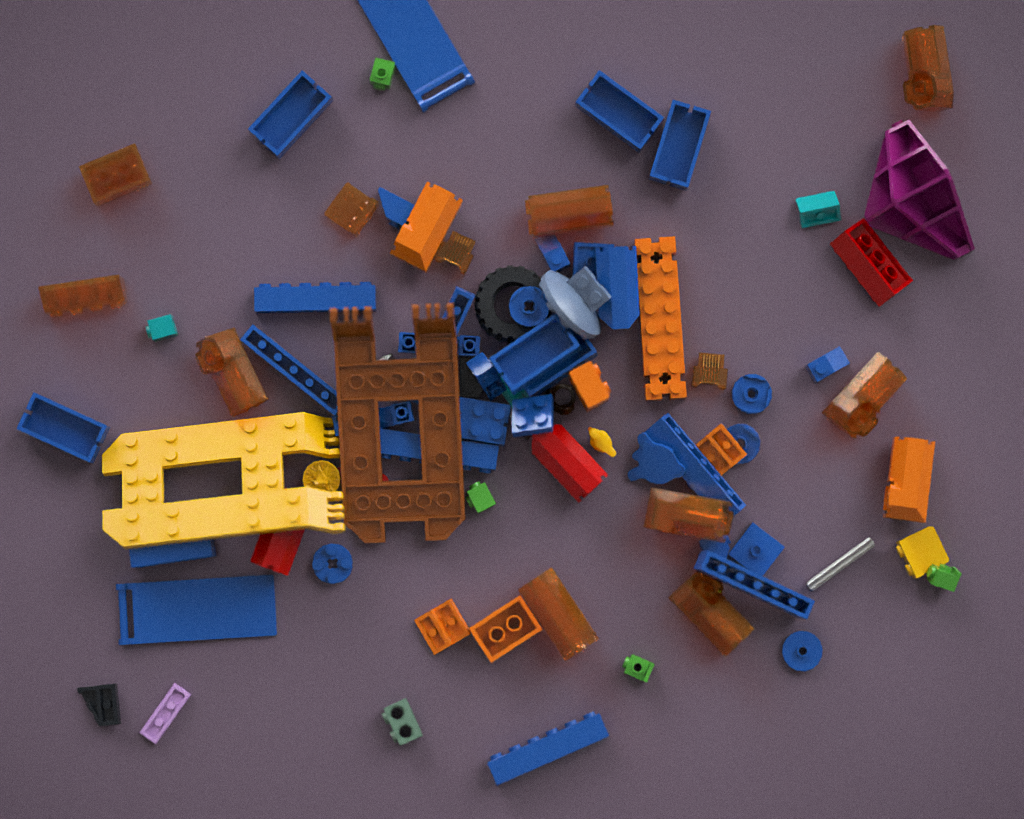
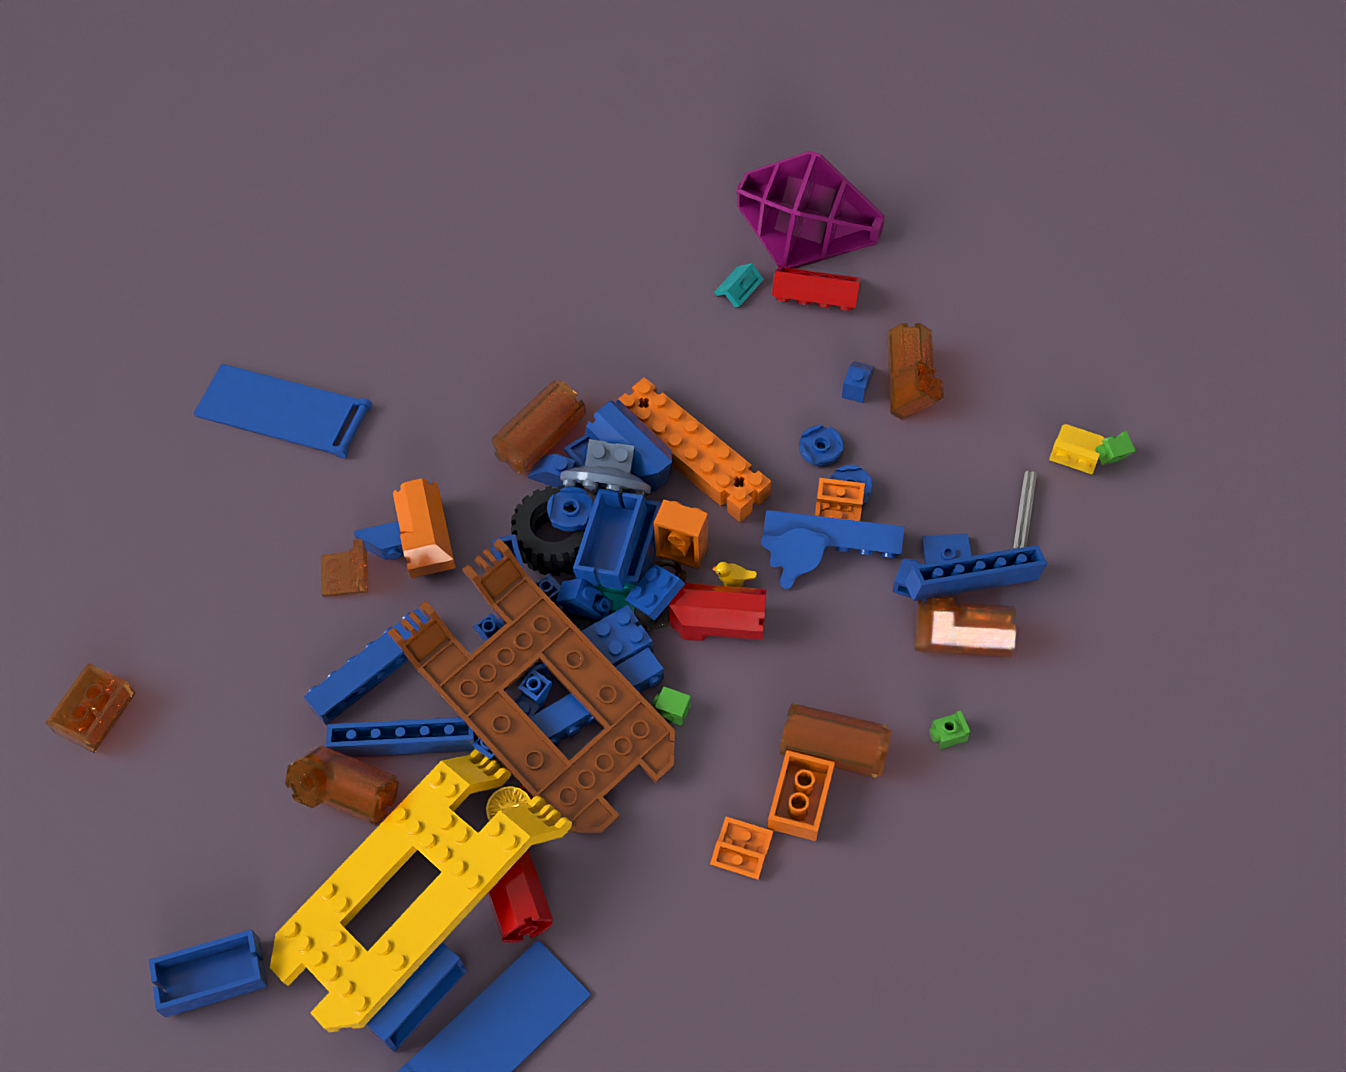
camera: 40 degrees left, 25 degrees down
clear orange slope [38,274,128,317] -> none
teal brick [146,314,178,342] -> none
blue piece [248,70,333,160] -> none
blue plate [312,543,353,584] -> none
bright green brick [370,58,396,91] -> none
sand green brick [382,698,423,746] -> none
clear orange piece [434,231,476,275] -> none
blue brick [487,711,609,785] -> none
blue piece [575,70,664,153] -> none
clear orange brick [643,487,733,543] -> none
blue piece [649,100,711,191] -> none
clear orange piece [691,352,728,390] -> none
blue plate [782,631,823,671] -> none
orange brick [883,437,935,523] -> none
clear orange brick [902,25,954,111] -> none

